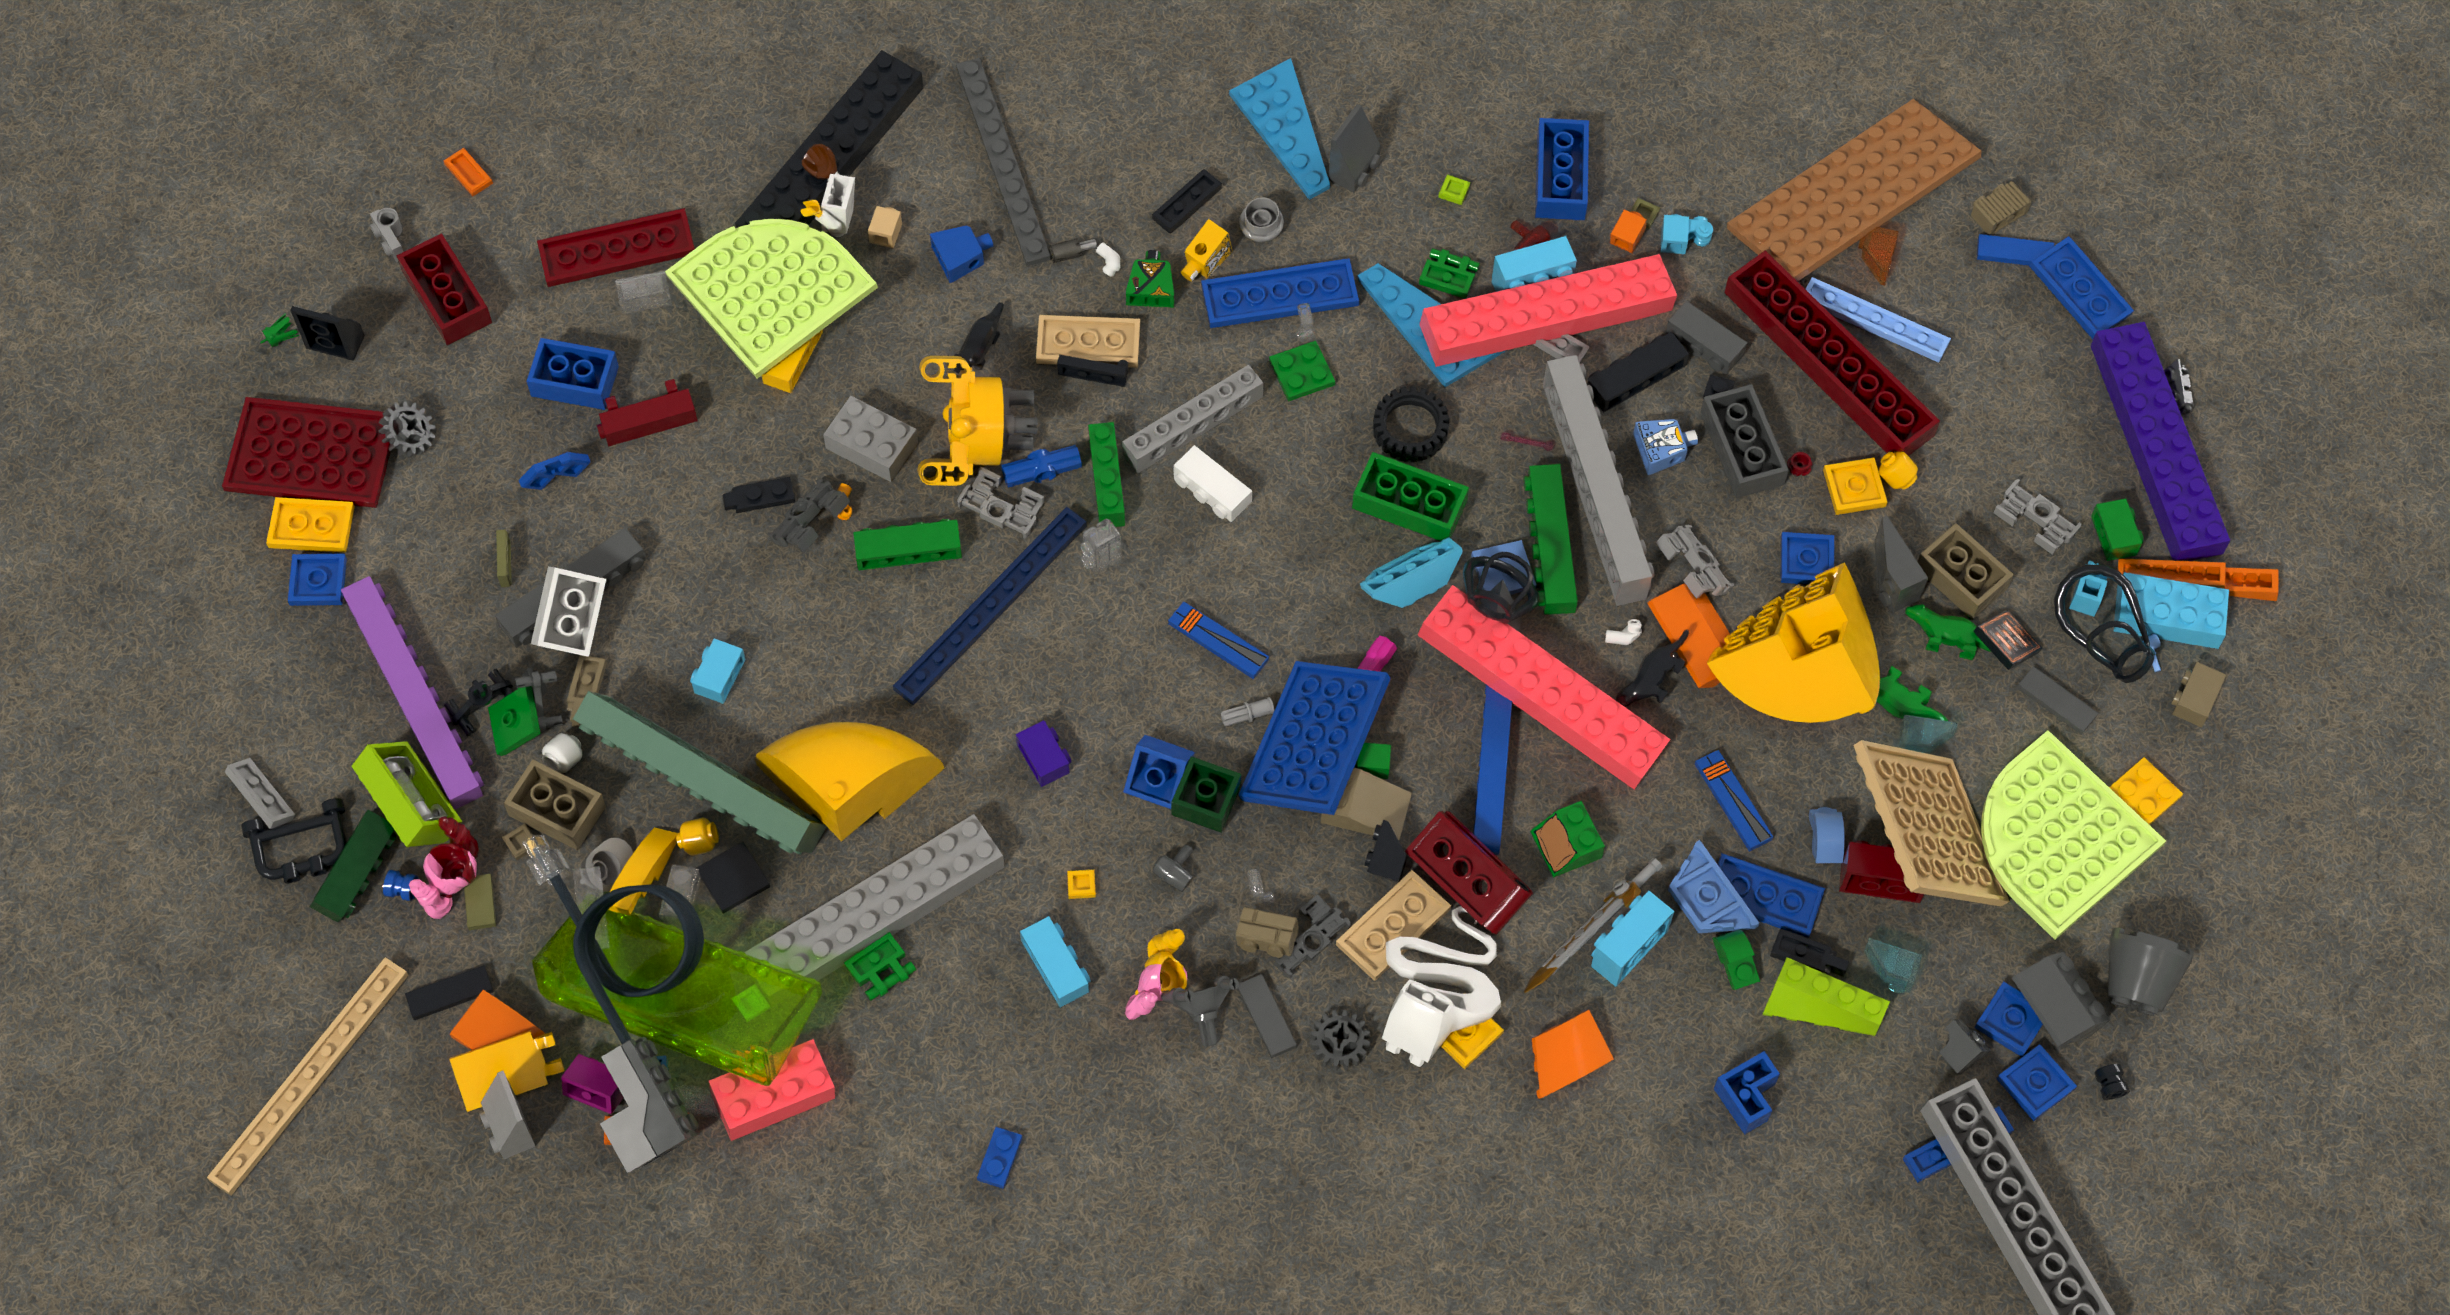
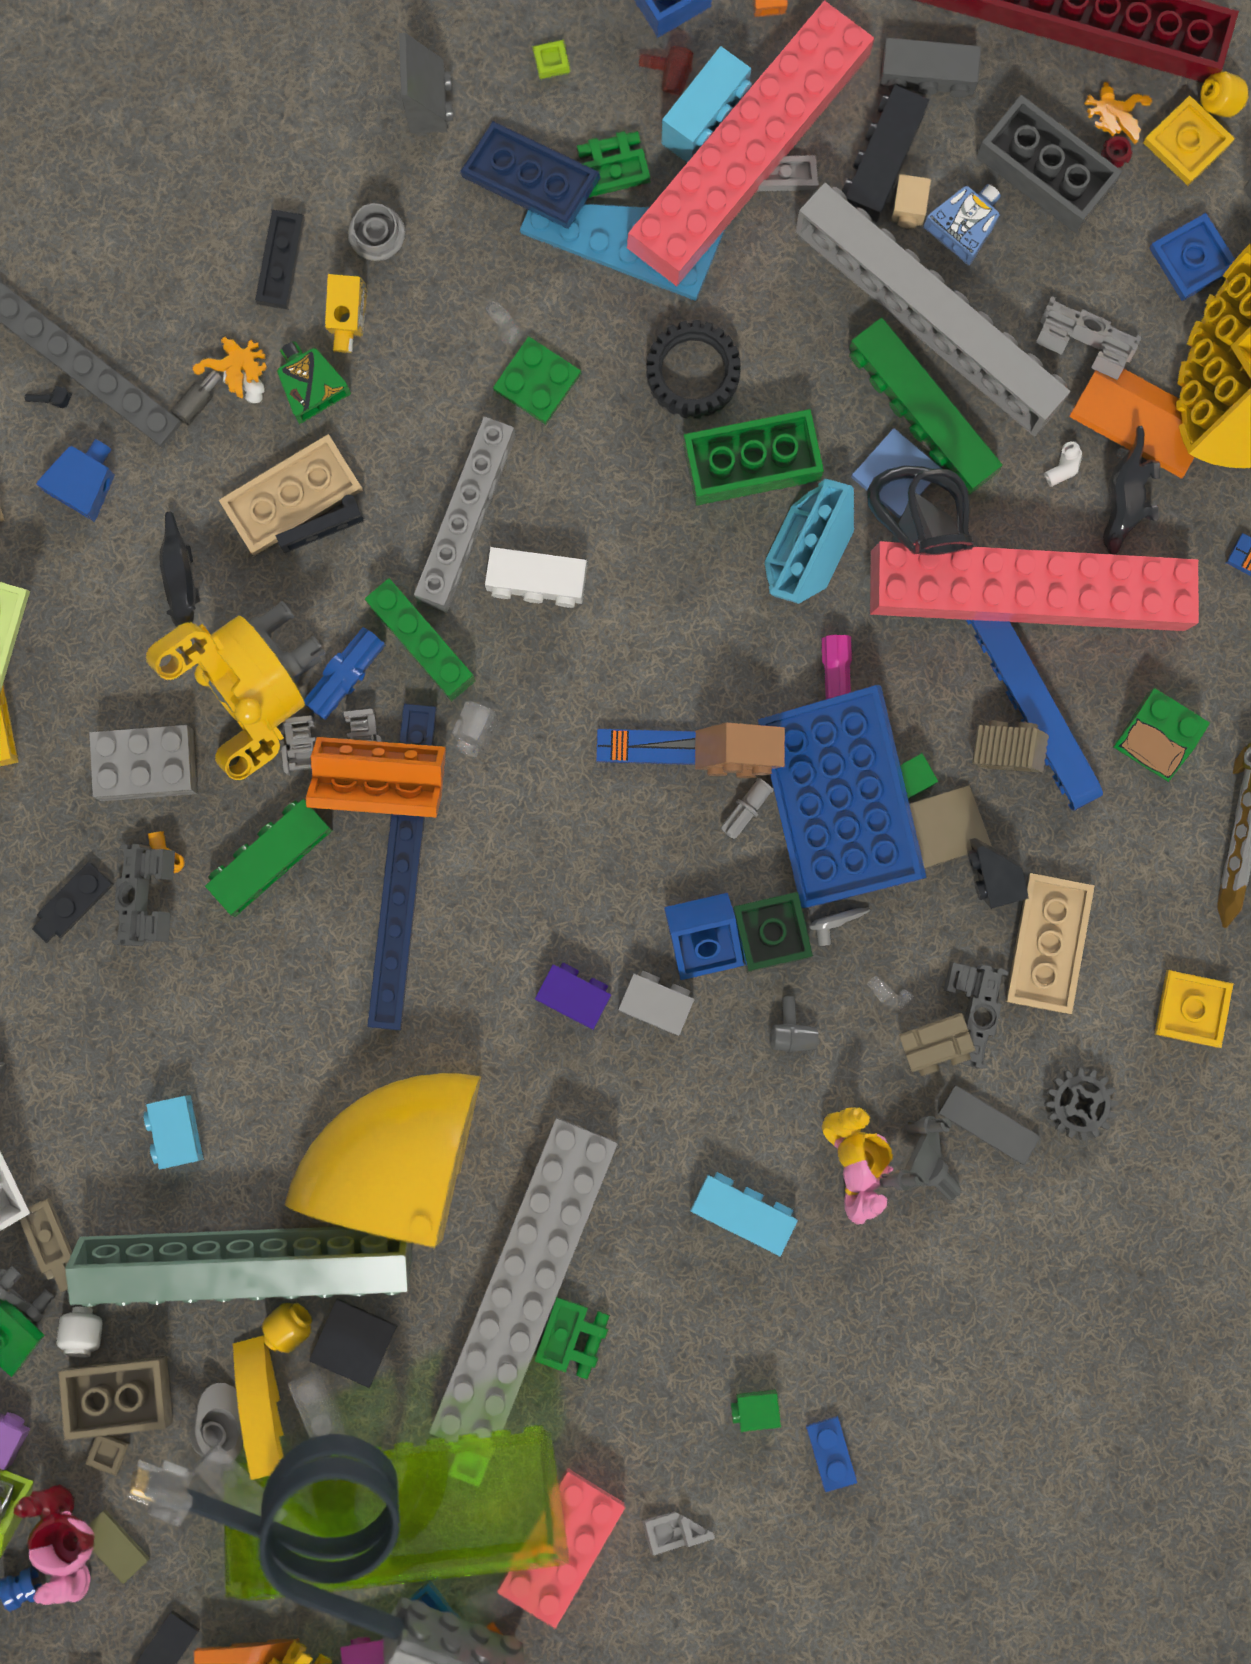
camera: 30 degrees left, 20 degrees up
yellow tile [1067,870,1096,899] -> none
blue plate [1201,258,1359,328] -> none
dark azure wing [1229,58,1330,200] -> none
white hips [1382,906,1501,1067] -> none
dark red hinge [1405,811,1533,935] -> none
clear pink hinge [1500,432,1554,451] -> none
black plate [1703,374,1735,399] -> none
none -> black hand [25,386,72,408]
none -> light orange piece [192,337,267,398]
none -> orange slope [306,737,446,818]
none -> dark blue tile [460,121,601,229]
none -> light grey brick [618,971,694,1036]
none -> light grey slope [642,1512,715,1556]
none -> medium nougat brick [695,723,785,778]
none -> green brick [731,1389,781,1432]
none -> light grey bar [809,907,870,946]
none -> tan brick [891,174,931,229]
none -> dark tan brick [972,720,1049,773]
none -> light orange piece [1084,82,1152,144]

